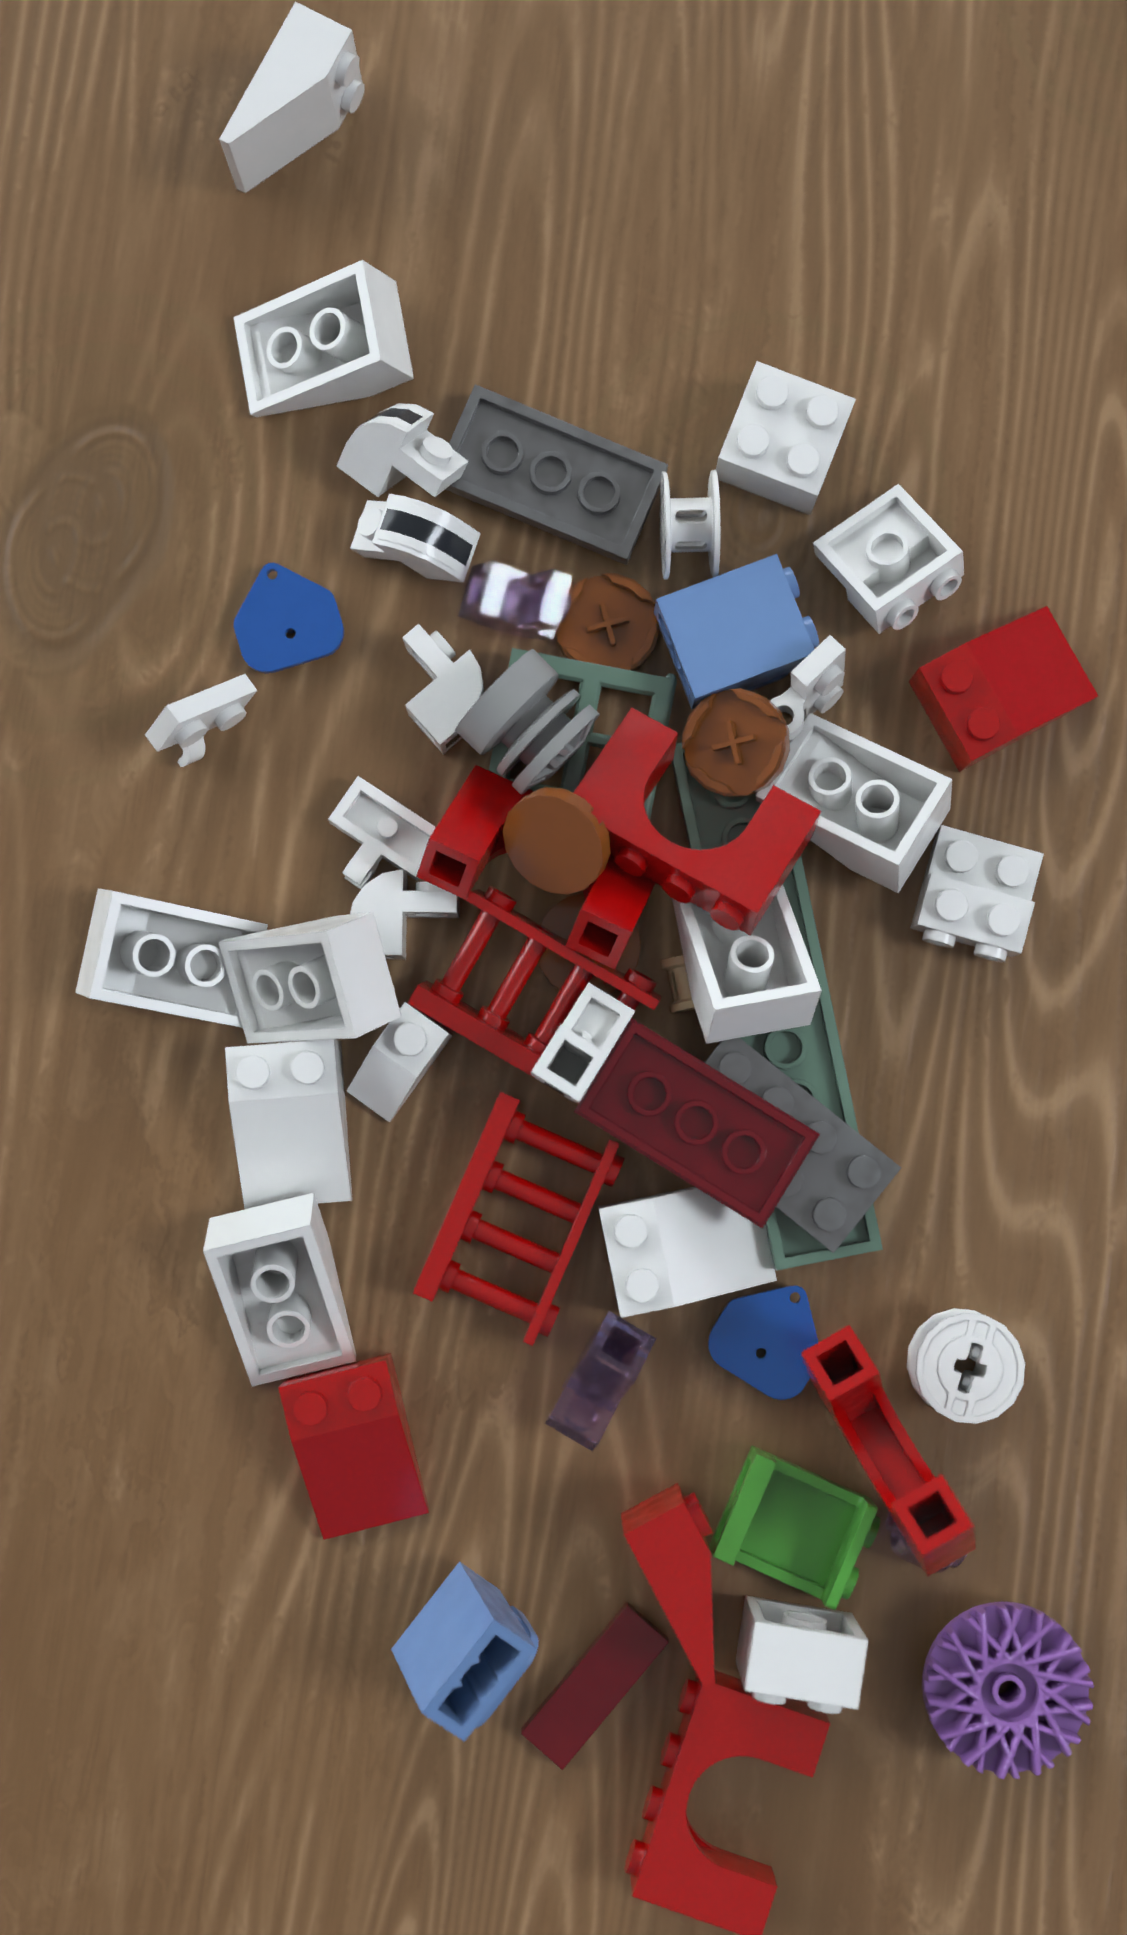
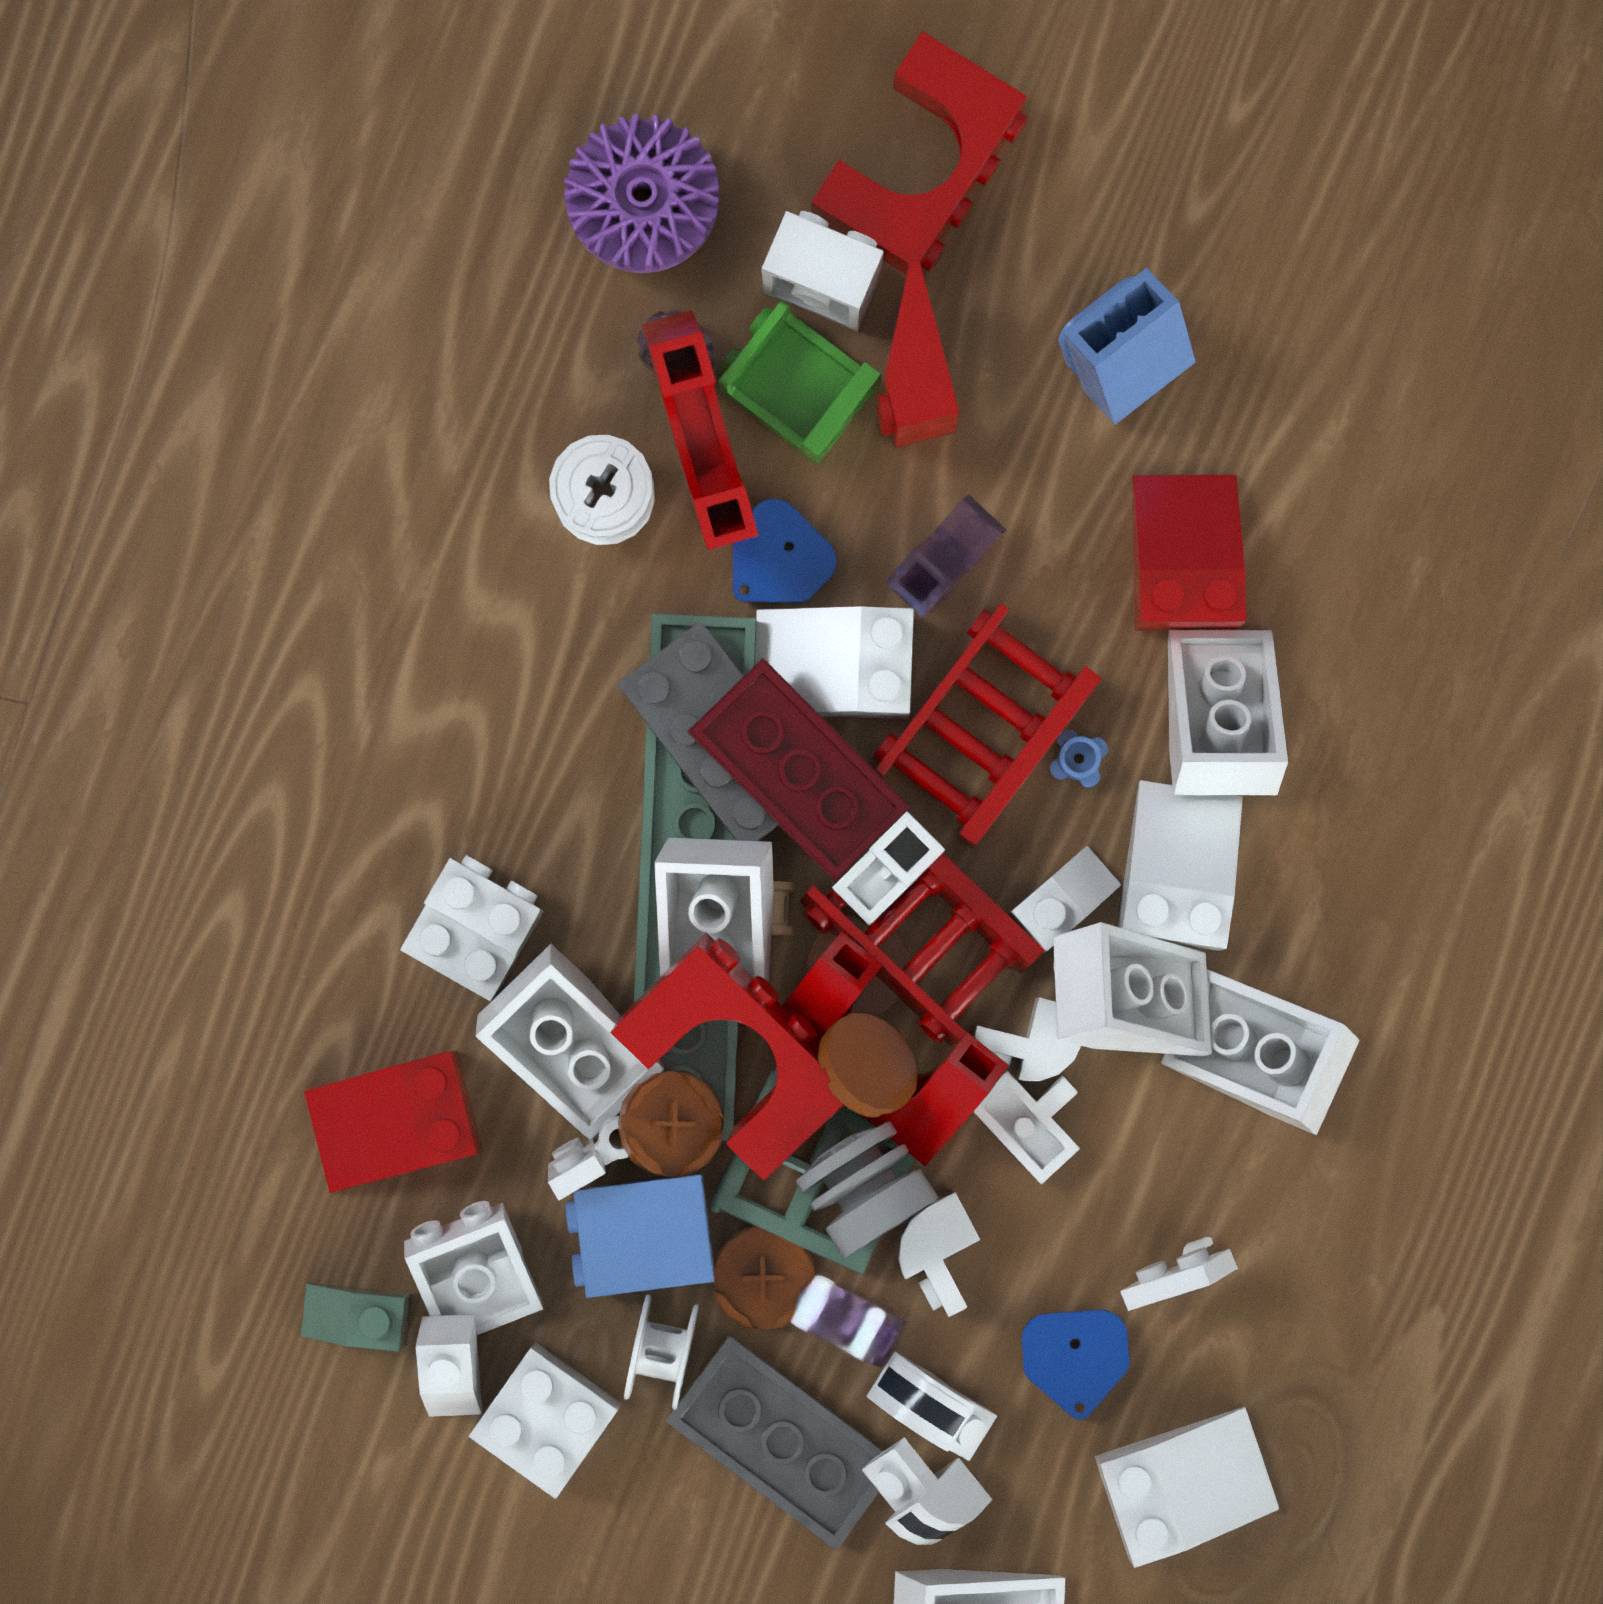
camera: 165 degrees left, 0 degrees up
dark red tile [521,1602,669,1770] -> none
none -> sand green slope [301,1283,412,1352]
none -> white slope [416,1314,483,1417]
none -> medium blue plate [1050,730,1108,788]
none -> white slope [1095,1407,1279,1568]

